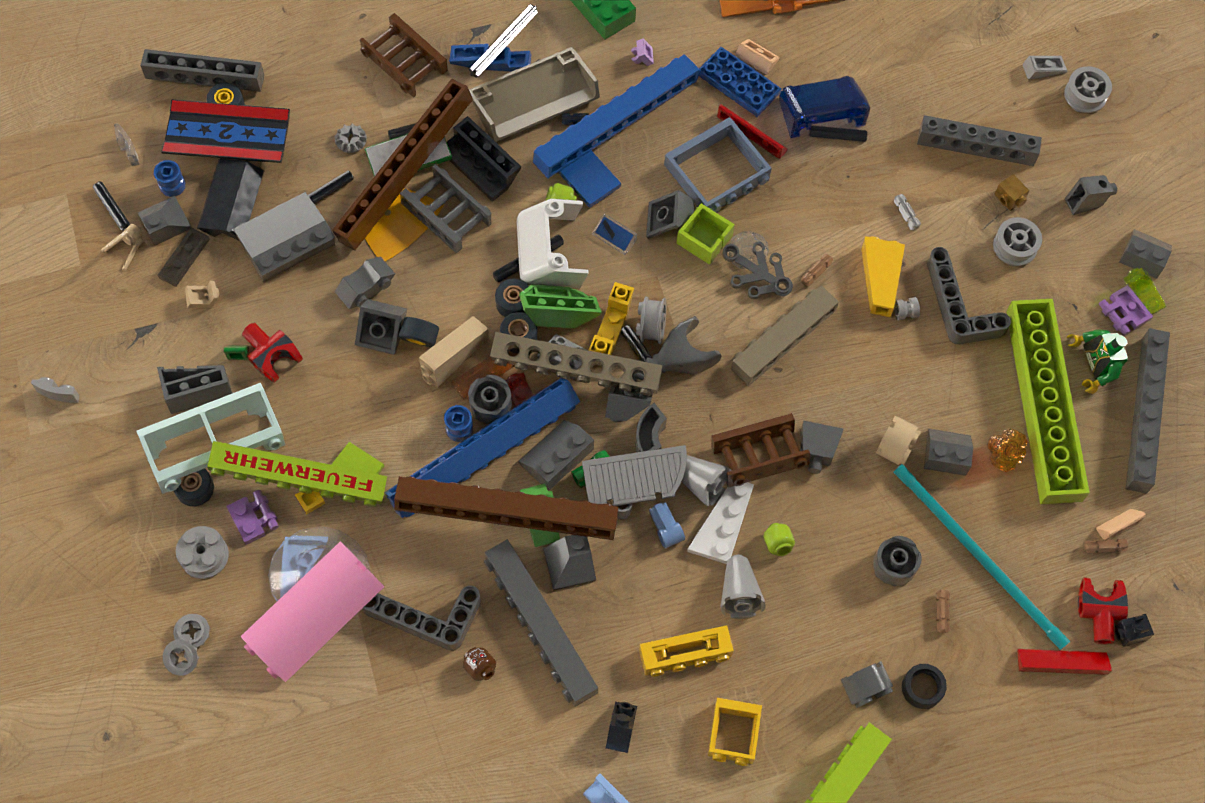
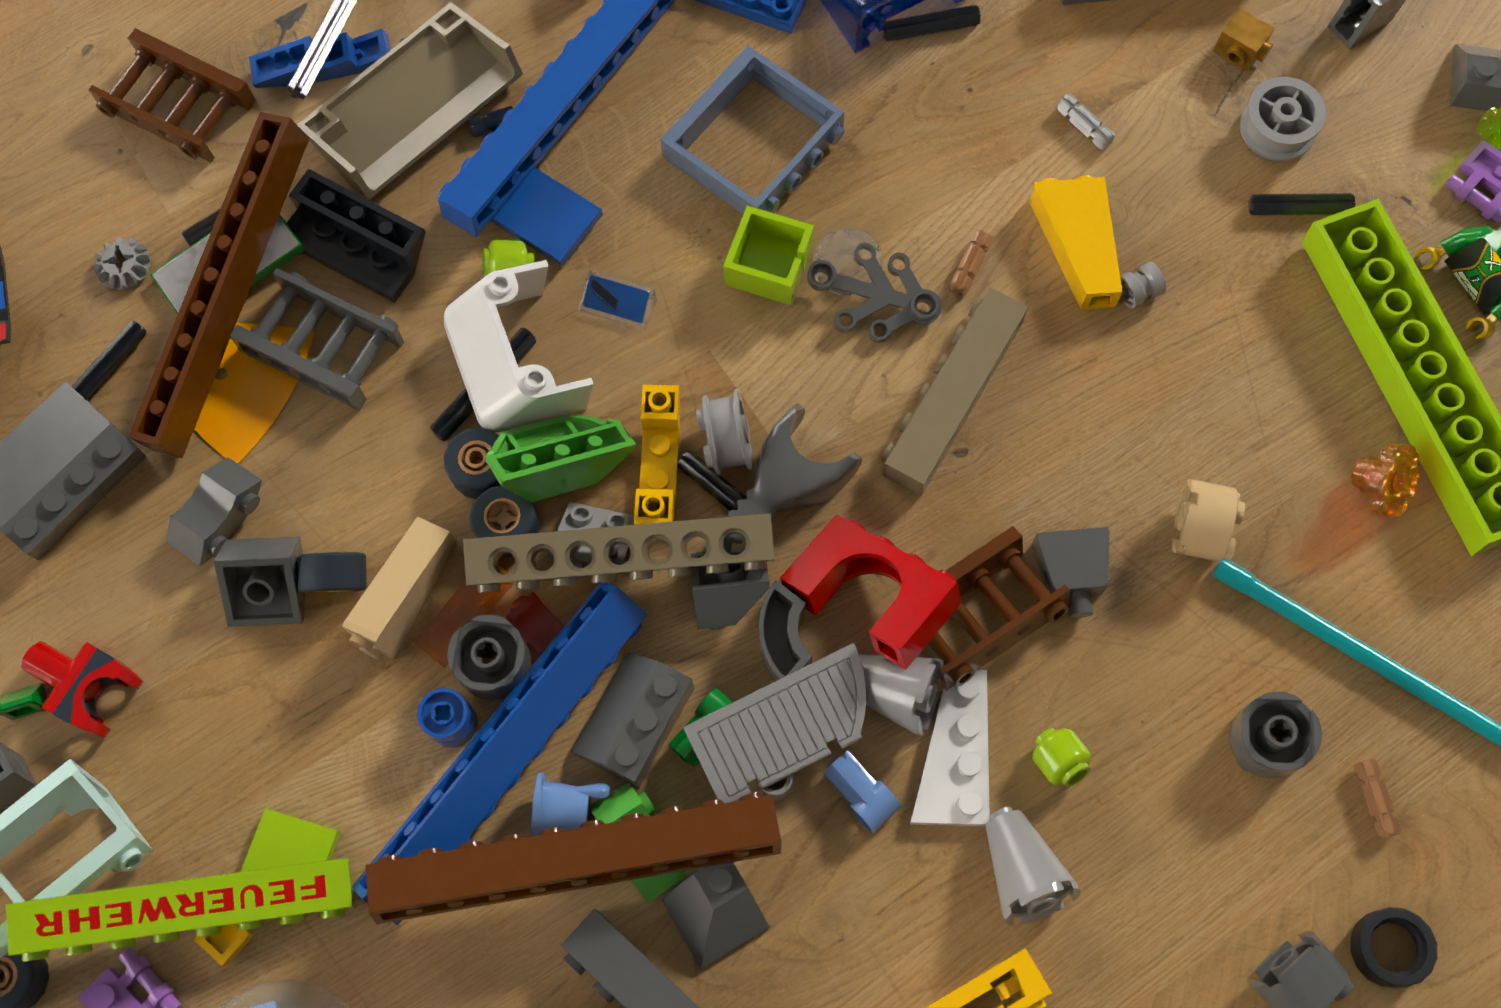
camera: 10 degrees left, 5 degrees up
dark grey slope [646,190,695,238] -> none
red slope [717,104,788,159] -> none
dark grey slope [924,429,973,476] -> none
dark grey beam [927,247,1011,345] -> none
none -> medium blue hat [531,772,610,836]
none -> red arch [780,514,962,670]
none -> black axle [1248,193,1356,215]

